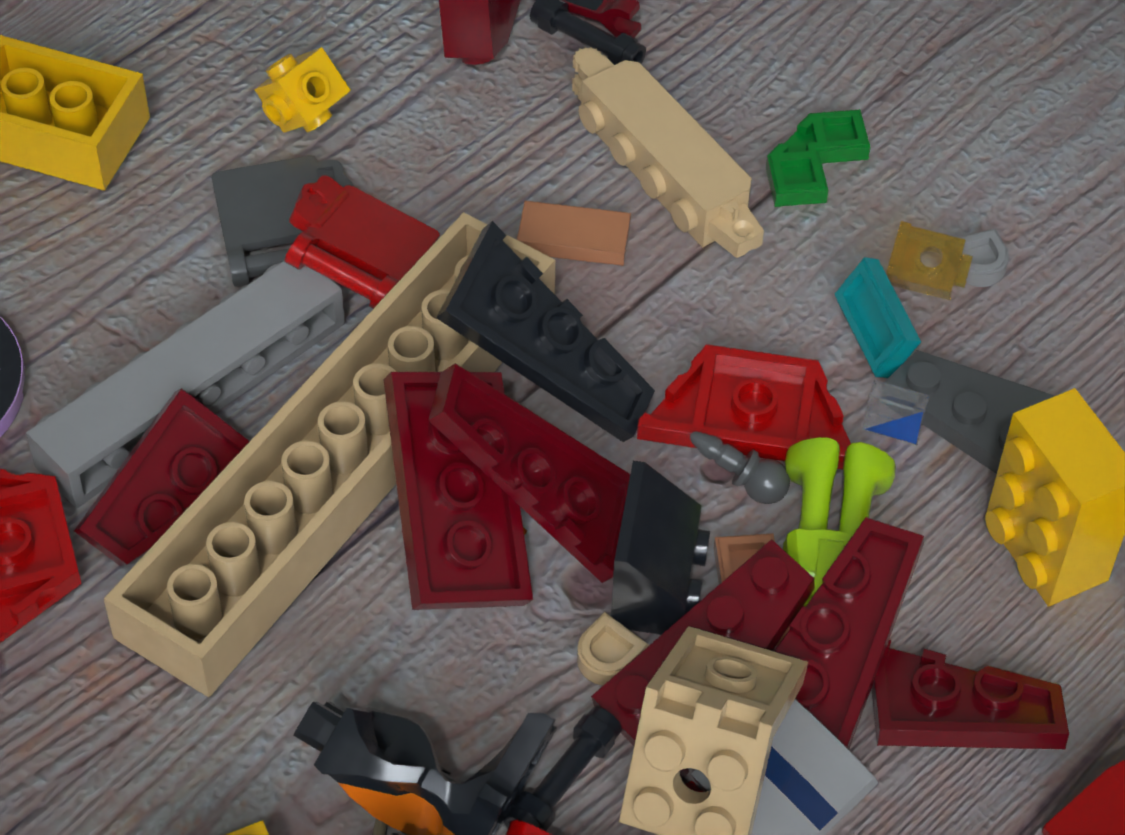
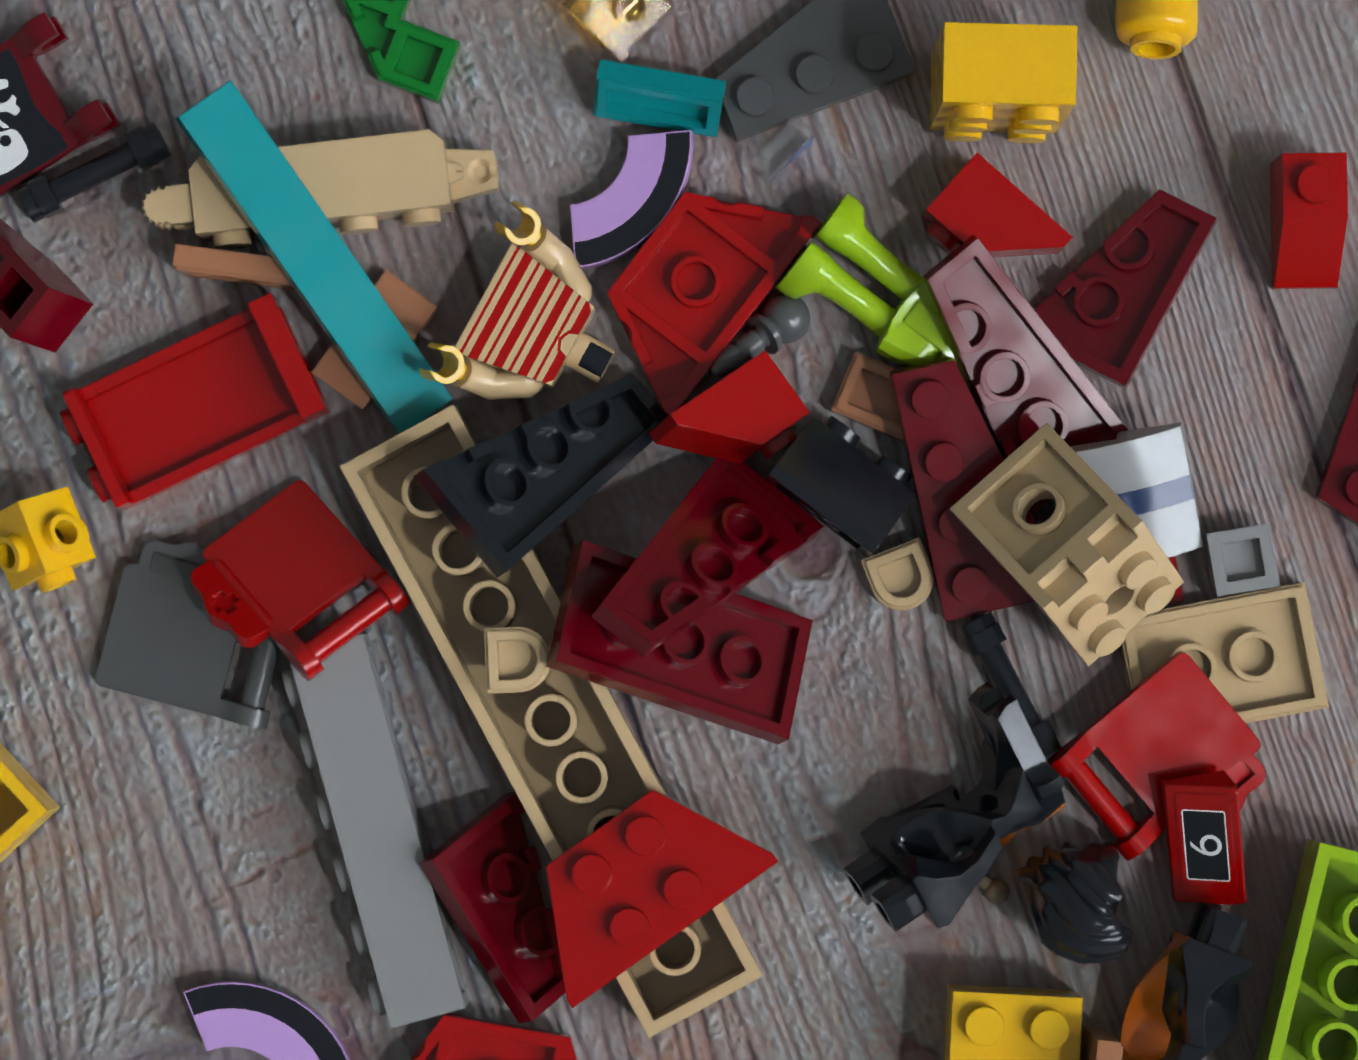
camera: 60 degrees left, 35 degrees up
none -> red panel [60,293,331,510]
none -> nougat tile [172,244,296,291]
none -> teal tile [175,80,453,435]
none -> torso [419,201,616,400]
none -> tan tile [484,627,550,694]
none -> red wing [546,789,778,1008]
none -> tile [570,130,694,269]
none -> red slope [649,350,810,464]
none -> red slope [922,153,1073,258]

